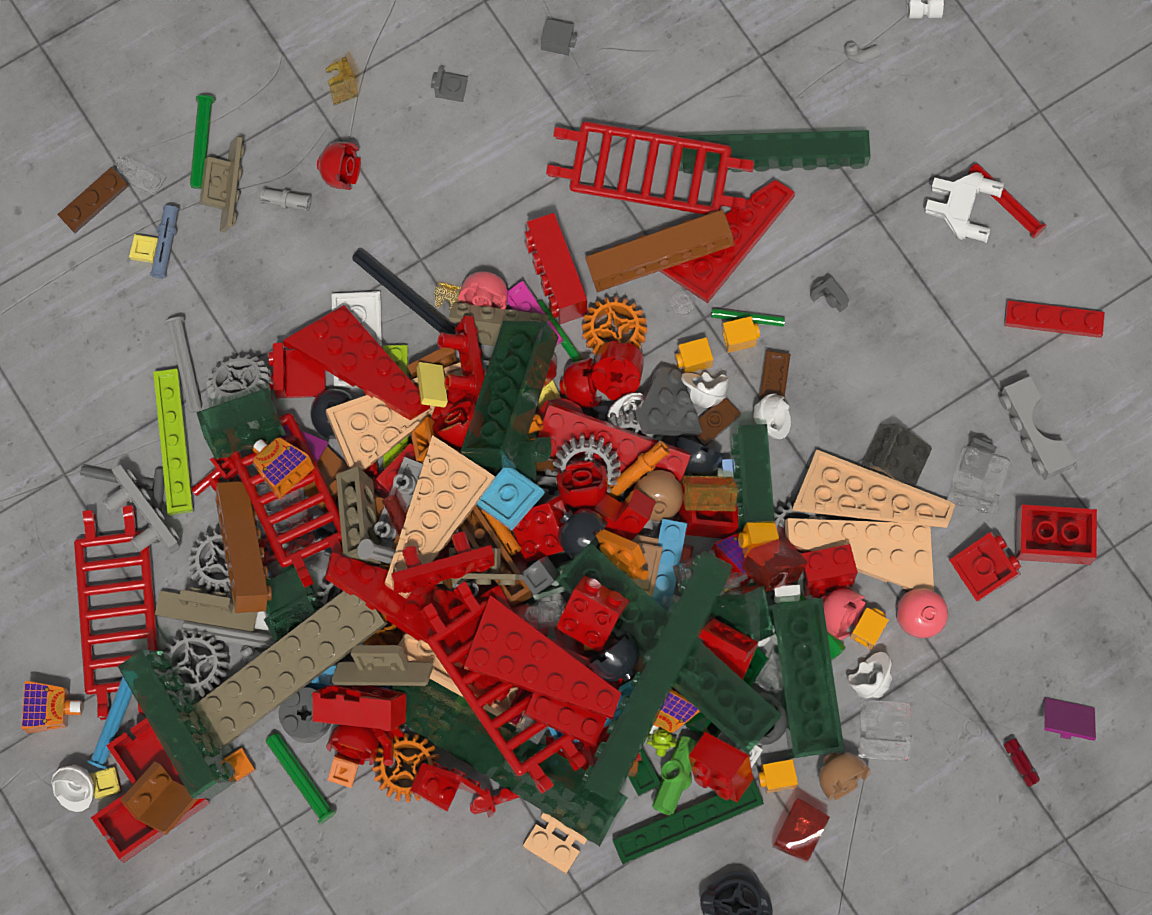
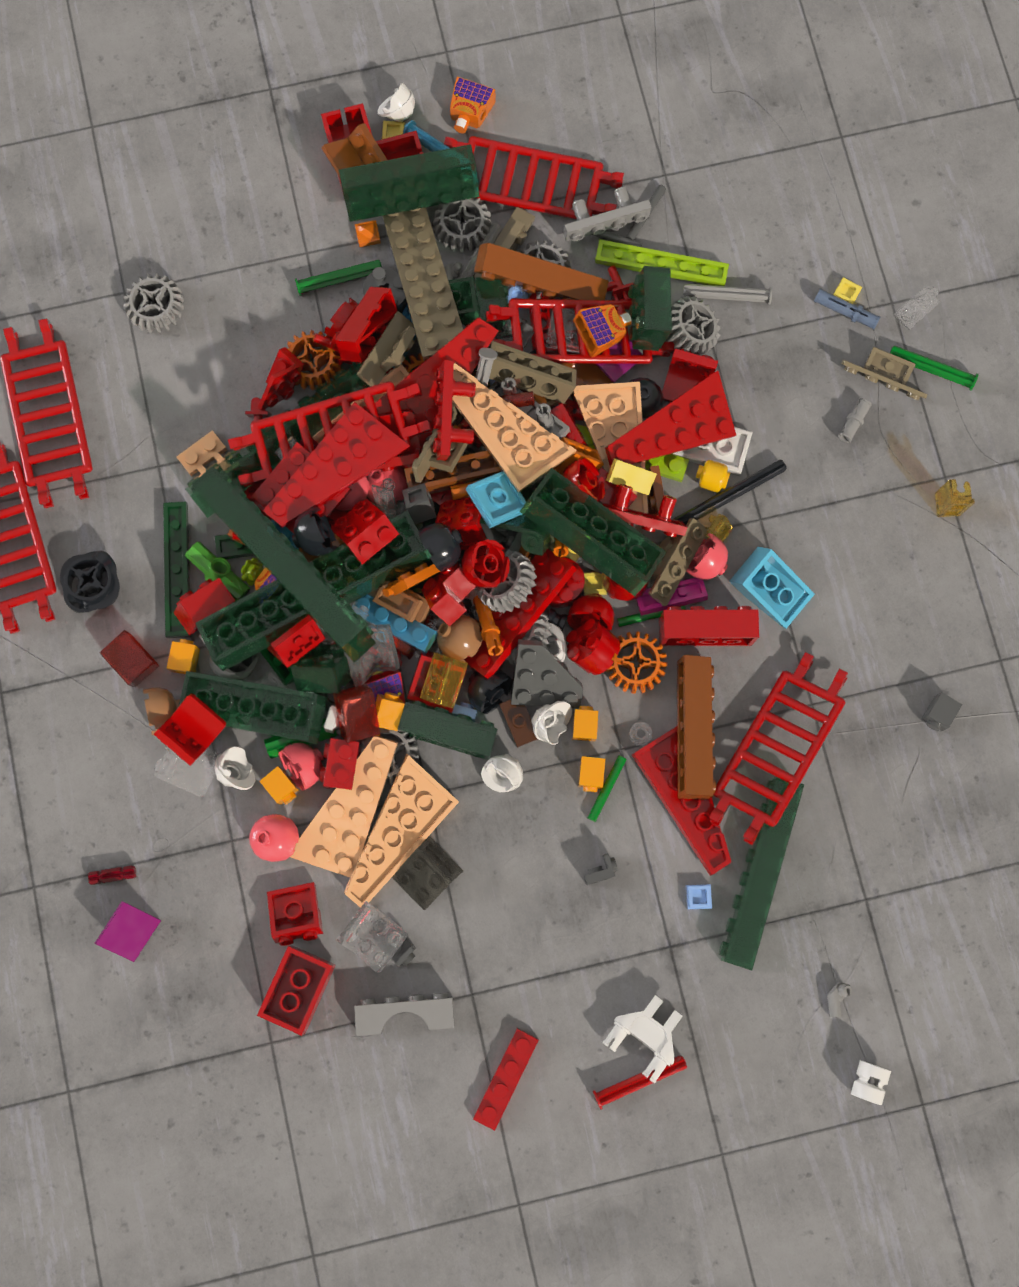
camera: 110 degrees right, 5 degrees up
reddish brown plate [57,167,129,234] -> none
red cylinder [317,142,361,190] -> none
orange tile [328,755,360,788] -> none
dark grey bracket [431,67,468,102] -> none
reddish brown plate [759,350,791,401] -> none
none -> red bracket [154,694,226,766]
none -> light blue tile [686,884,712,909]
none -> yellow head [695,460,731,492]
none -> medium azure slope [729,547,815,629]

